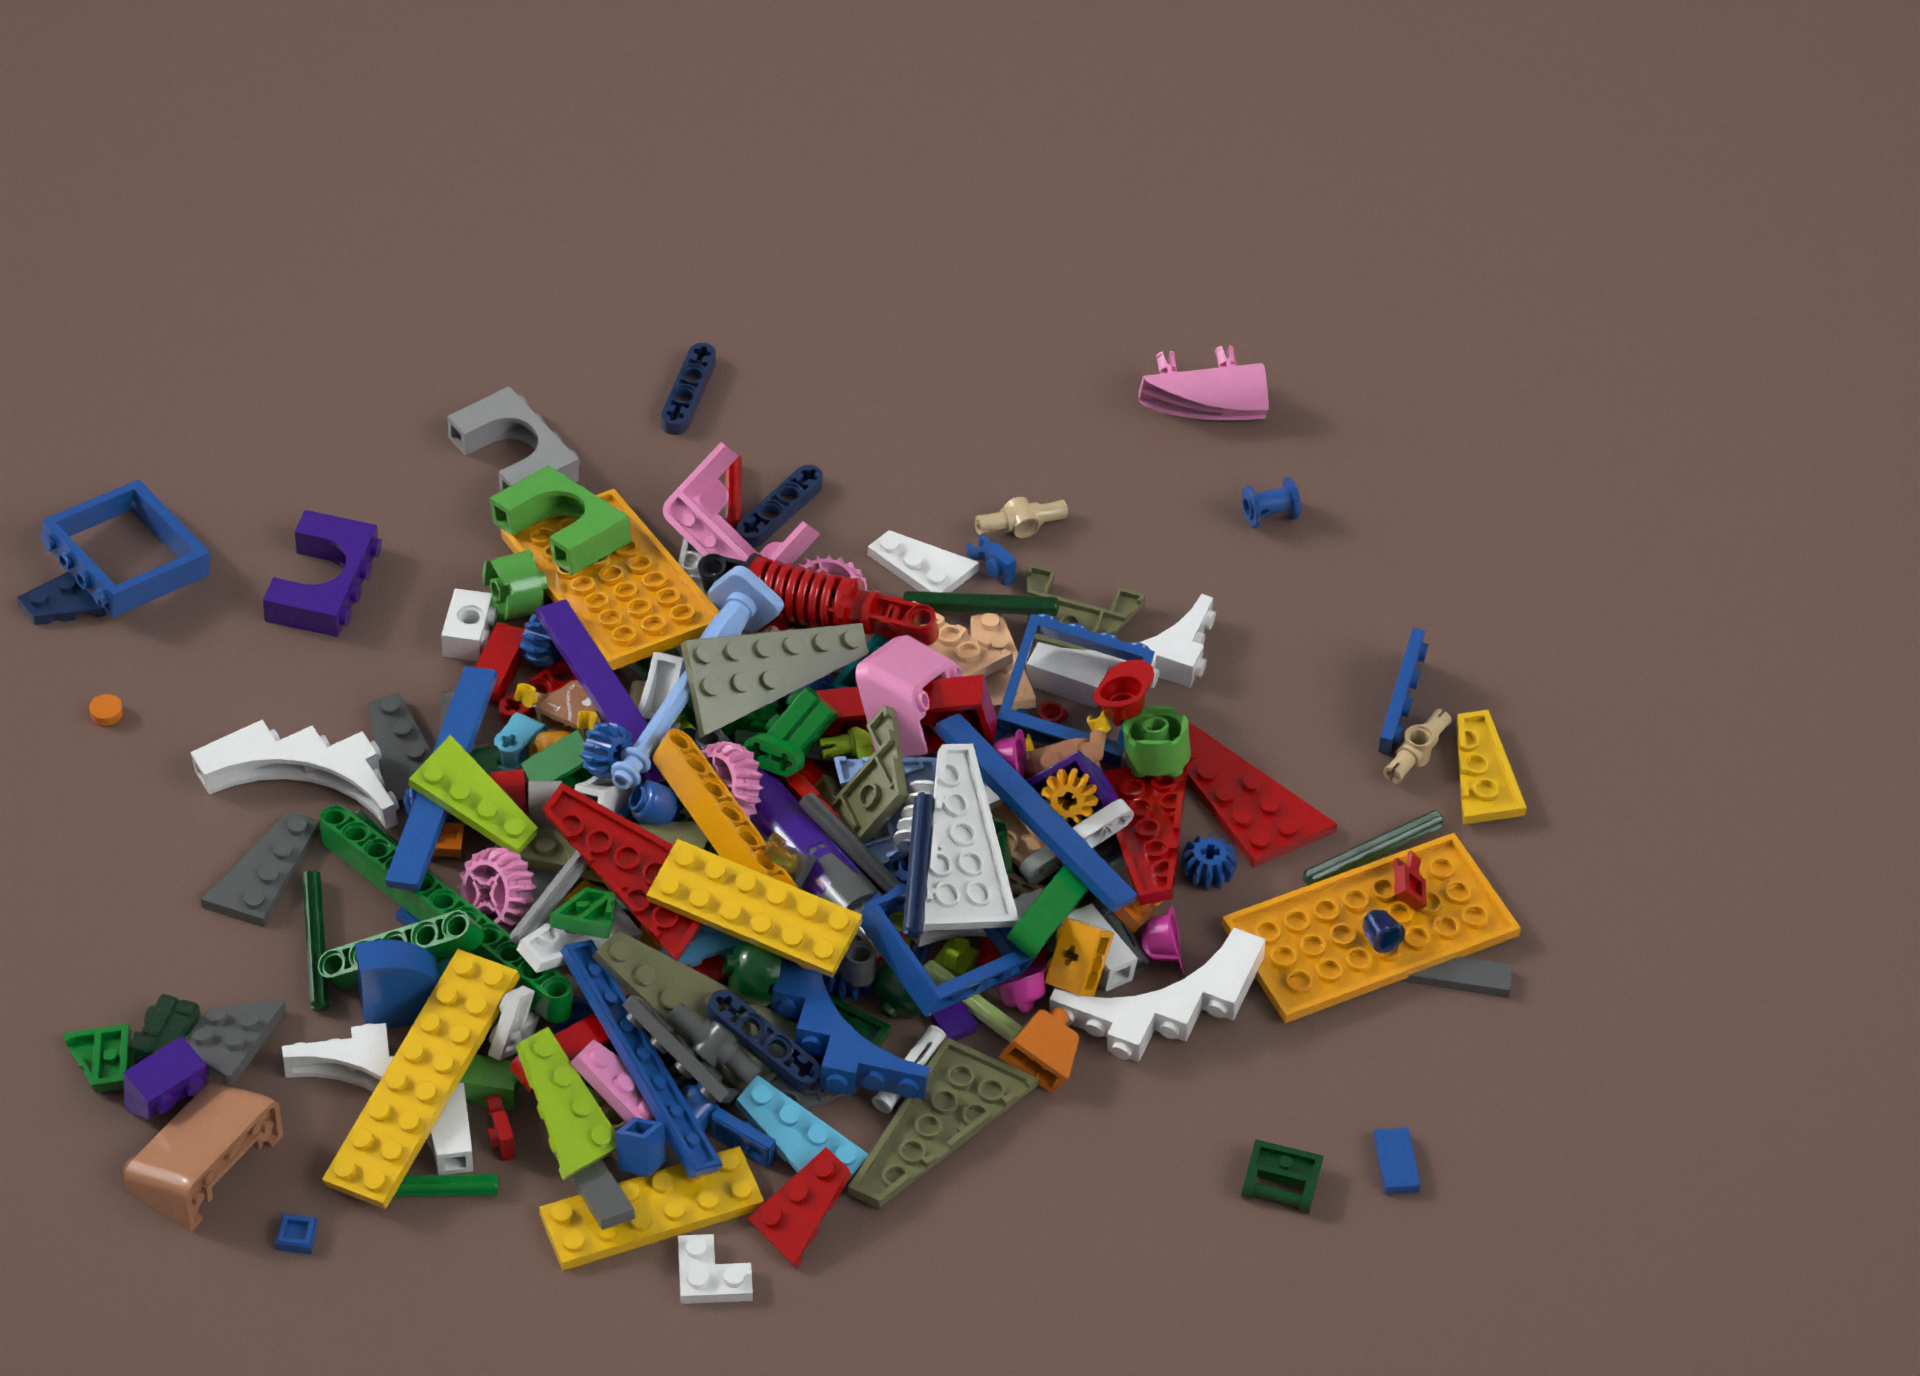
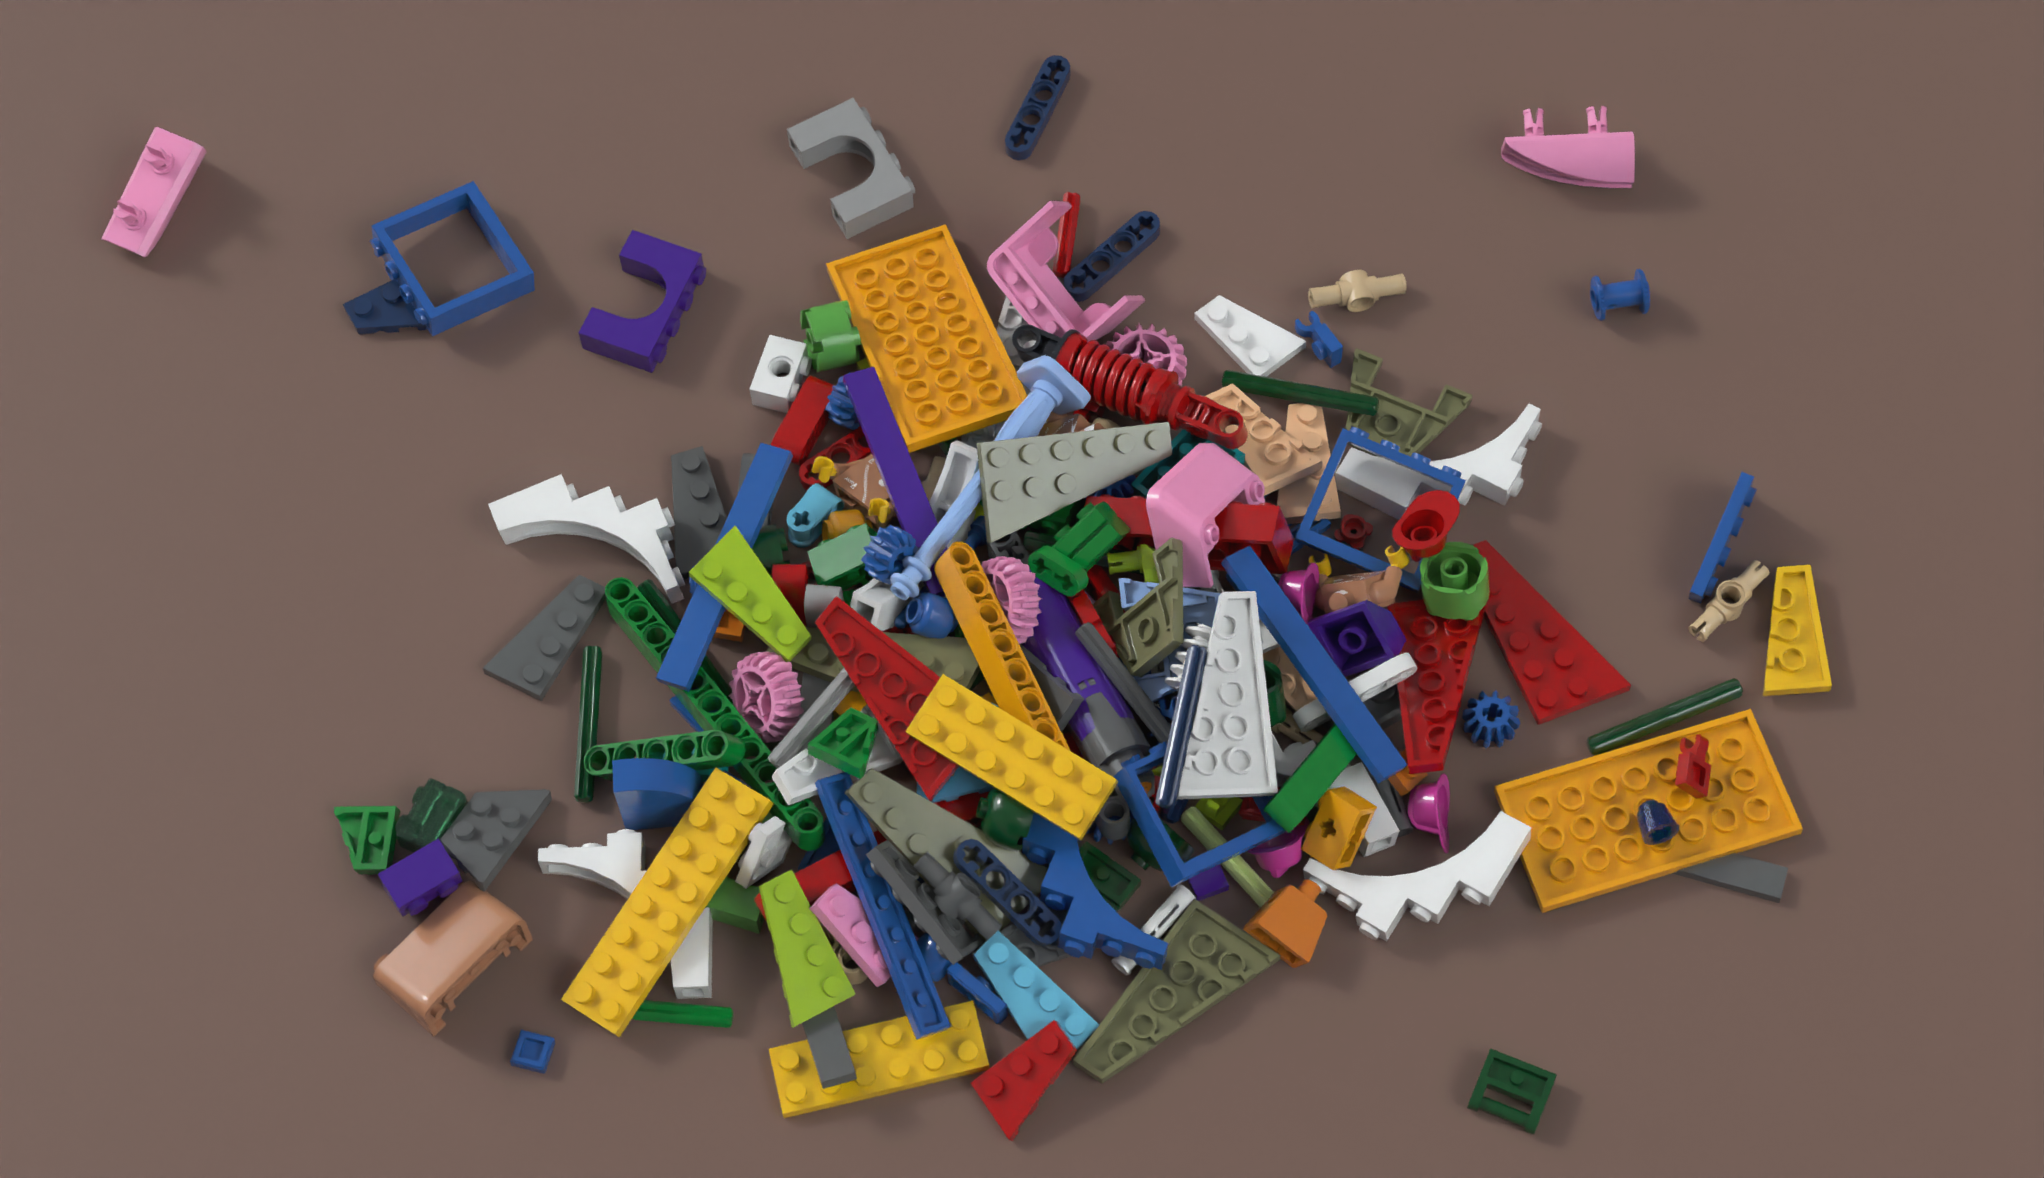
camera: 15 degrees right, 15 degrees up
orange tile [89,694,123,726] -> none
red plate [486,1094,515,1161] -> none
bright green arch [490,465,631,575] -> none
blue brick [615,1117,668,1177] -> none
white plate [678,1234,753,1304] -> none
clear yellow tile [763,831,798,874] -> none
light orange gear [1041,768,1098,824] -> none
blue tile [1373,1128,1420,1194] -> none

